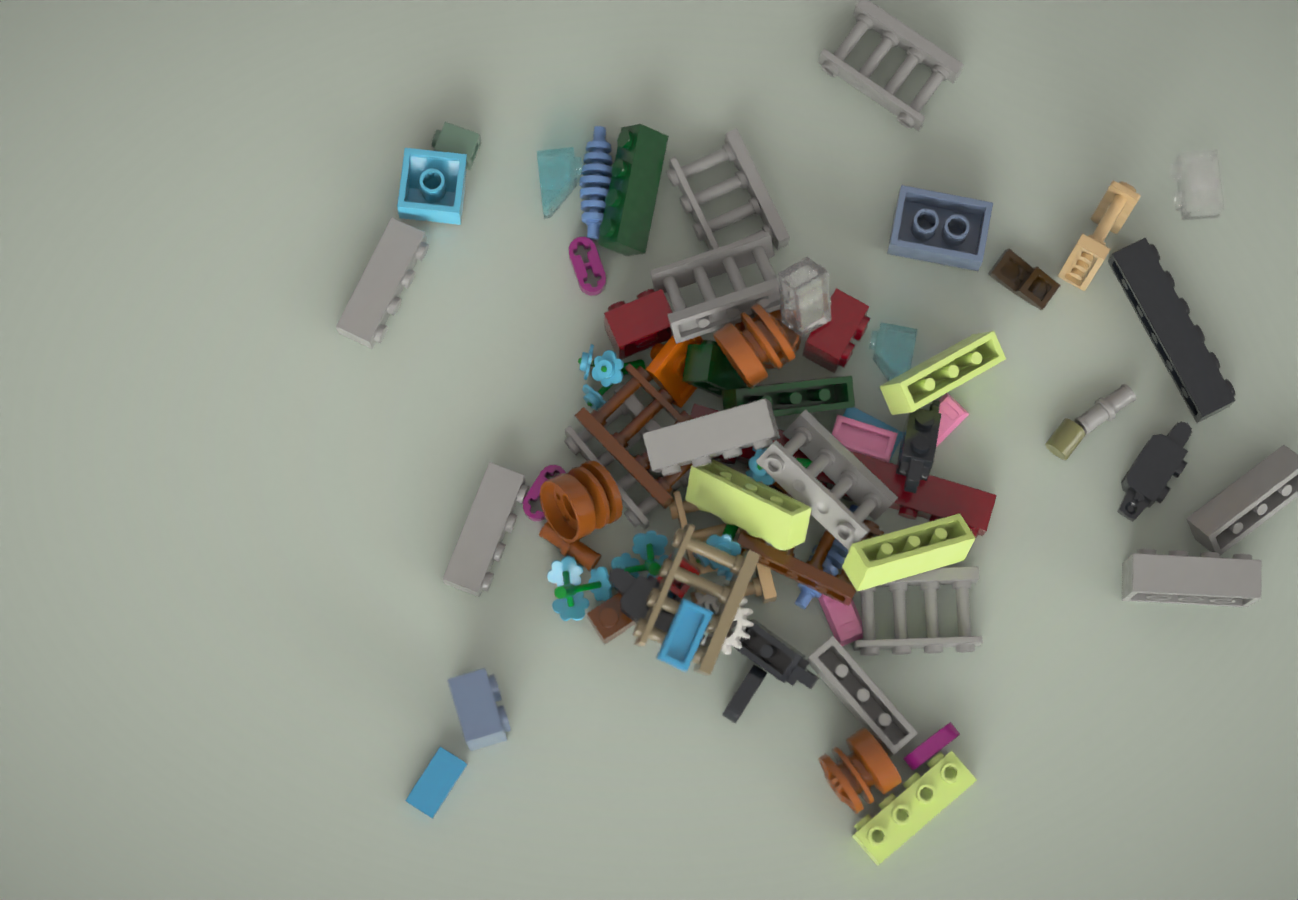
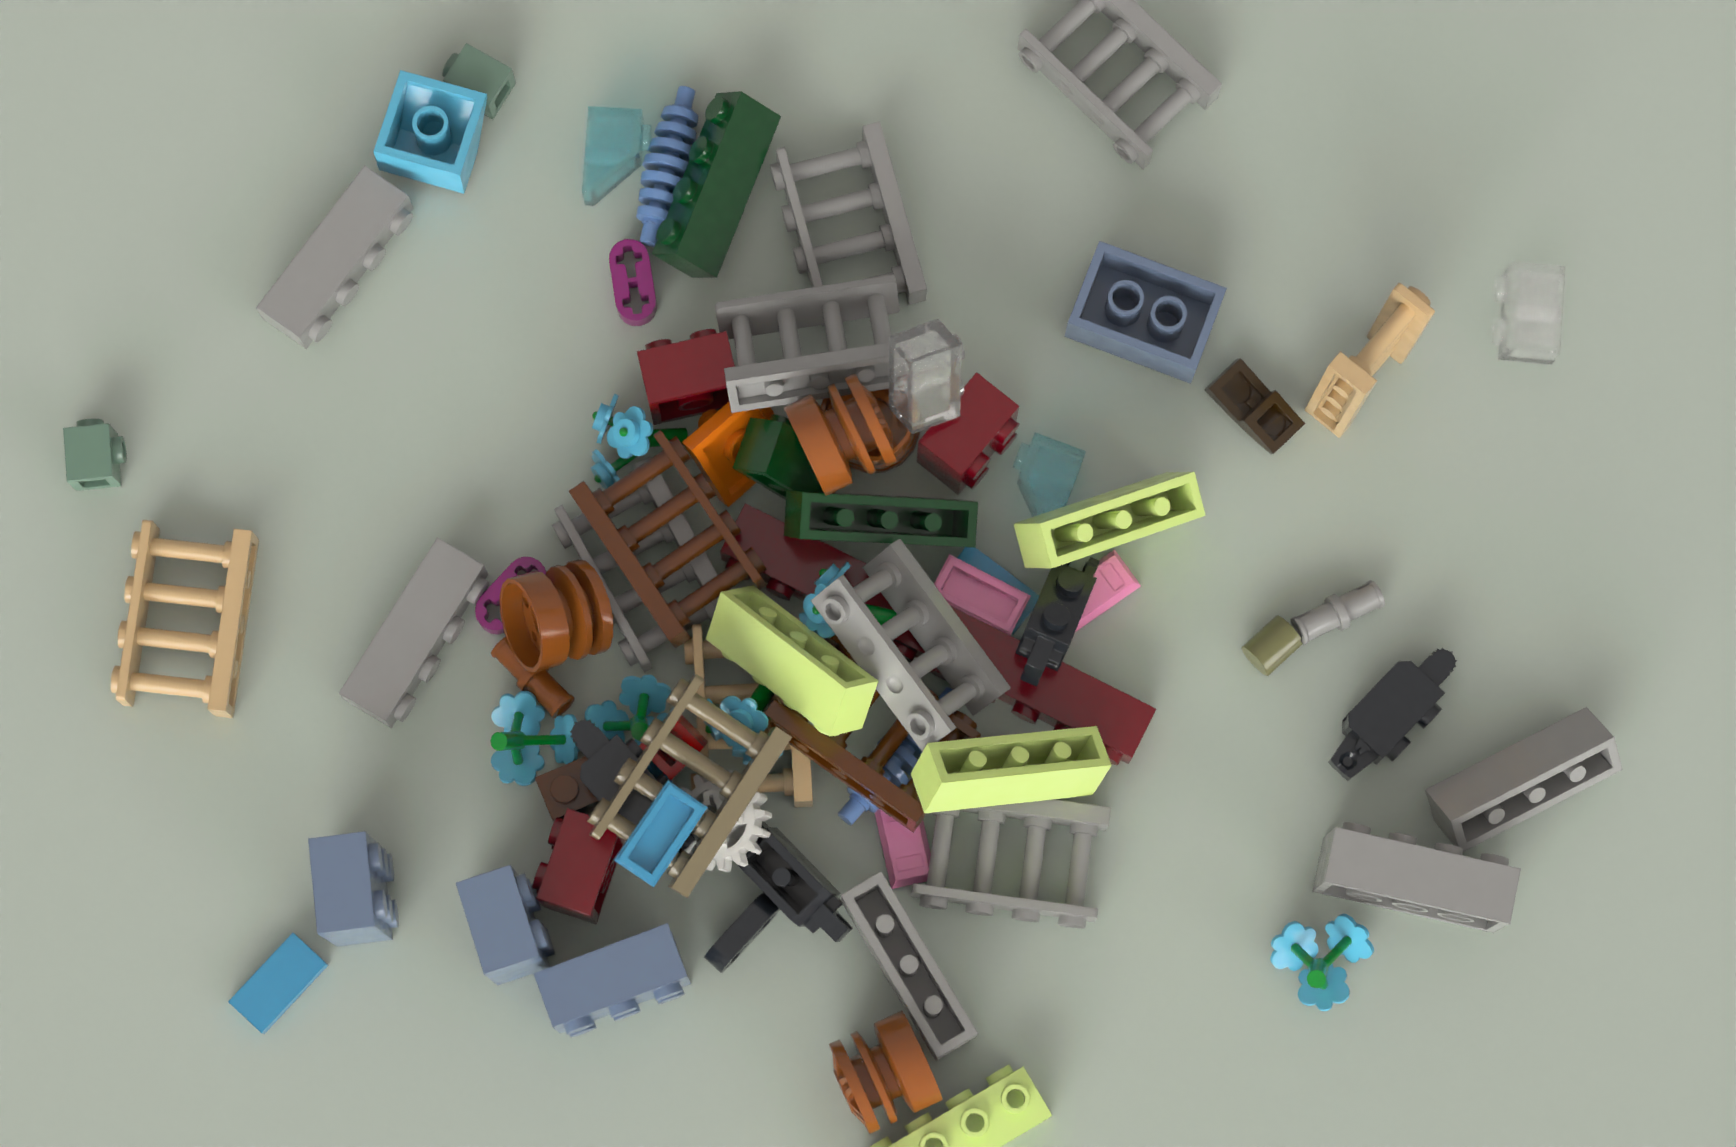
camera: 10 degrees right, 0 degrees up
light grey brick [643,399,780,476] -> none
magenta beam [903,722,960,771] -> none
black brick [1108,238,1236,423] -> none
none -> sand green brick [63,419,127,491]
none -> tan fence [111,520,259,718]
none -> sand blue brick [456,865,555,986]
none -> dark red brick [532,808,625,924]
none -> sand blue brick [533,923,691,1038]
none -> medium azure plant [1270,914,1374,1011]

